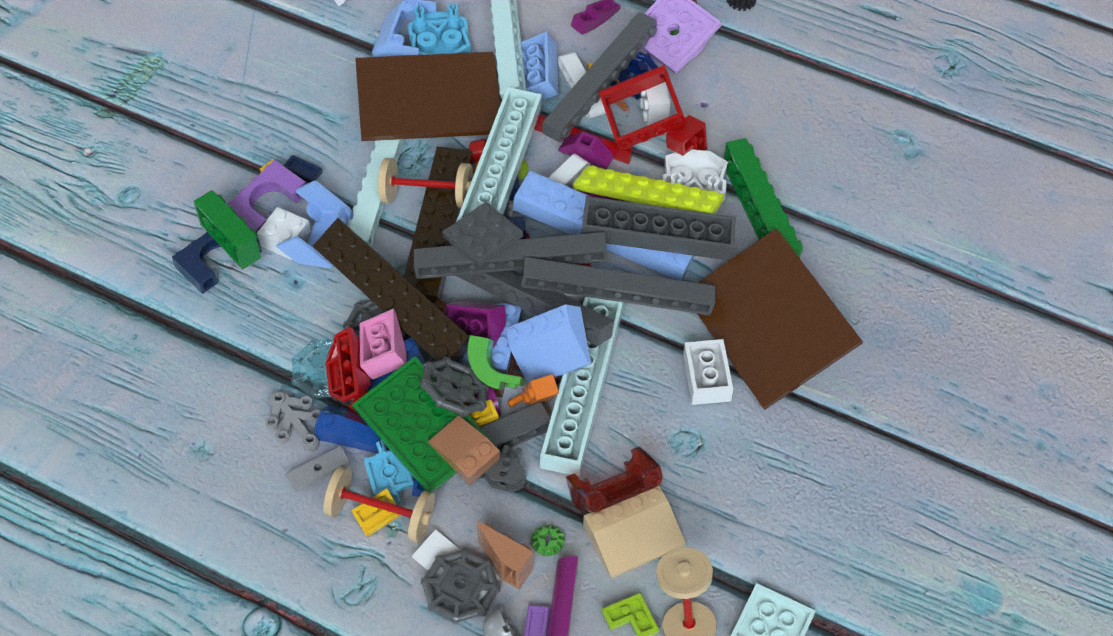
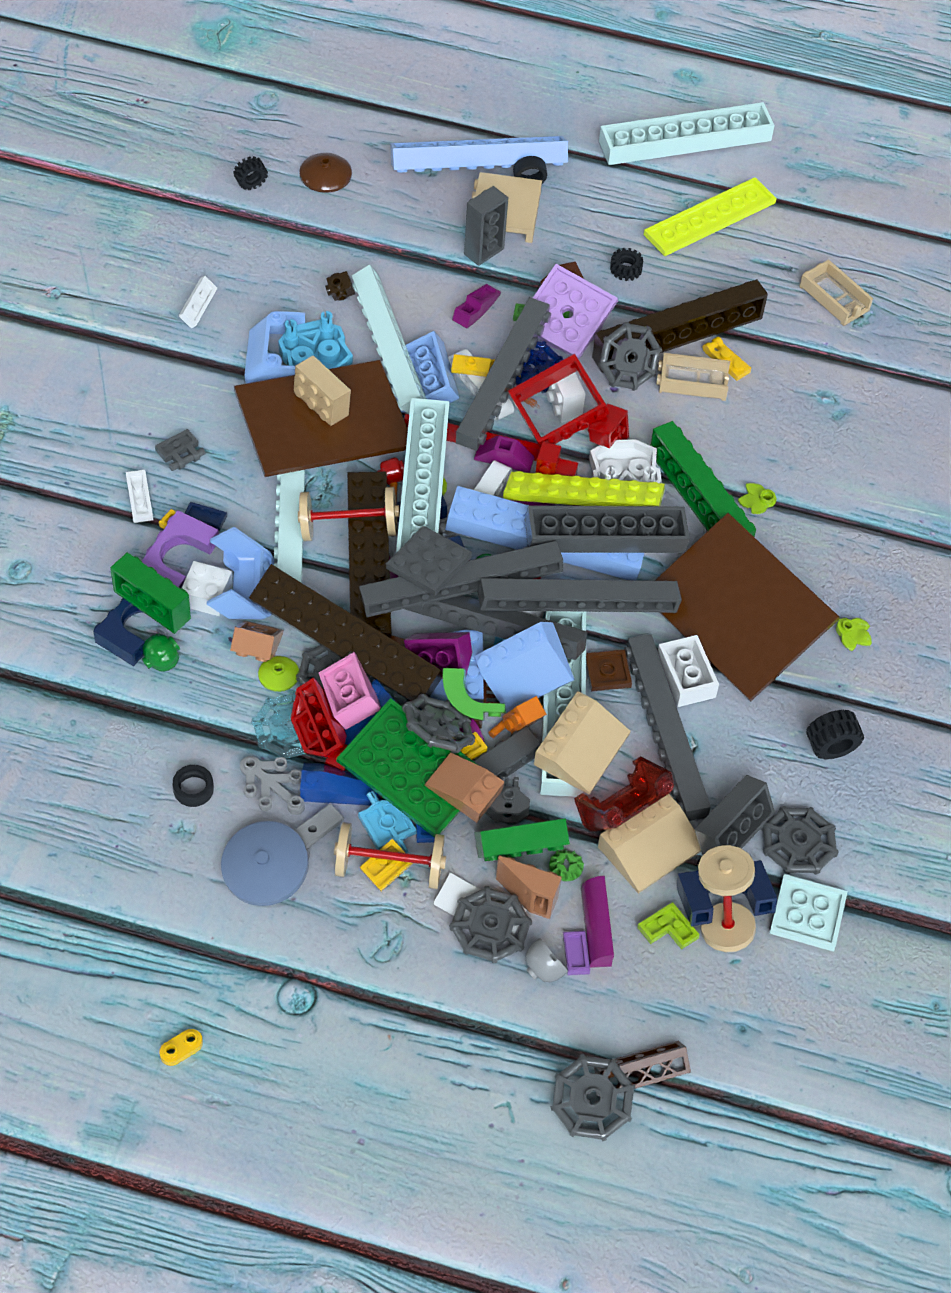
camera: 15 degrees left, 0 degrees up
none -> white plate [126,470,153,523]
none -> green plant [142,634,180,672]
none -> dark grey plate [155,429,206,471]
none -> black tyre [172,765,214,807]
none -> sand blue dish [221,821,309,906]
none -> nougat slope [230,621,284,662]
none -> lime dish [258,656,299,692]
none -> tan brick [294,355,351,426]
none -> yellow plate [451,354,491,377]
none -> green brick [474,818,570,861]
none -> tan slope [534,691,631,795]
none -> red brick [536,442,579,476]
none -> reddish brown plate [586,649,632,692]
none -> dark brown brick [592,279,768,373]
none -> dark grey plate [598,322,662,391]
none -> dark grey brick [624,634,711,821]
none -> tan door [656,353,730,401]
none -> dark blue arch [677,860,777,927]
none -> dark grey brick [695,775,775,855]
none -> yellow plate [702,336,751,381]
none -> lime plate [738,483,777,514]
none -> dark grey plate [761,806,839,875]
none -> tan door [800,259,873,326]
none -> black tyre [806,709,864,760]
none -> lime plate [836,618,872,651]

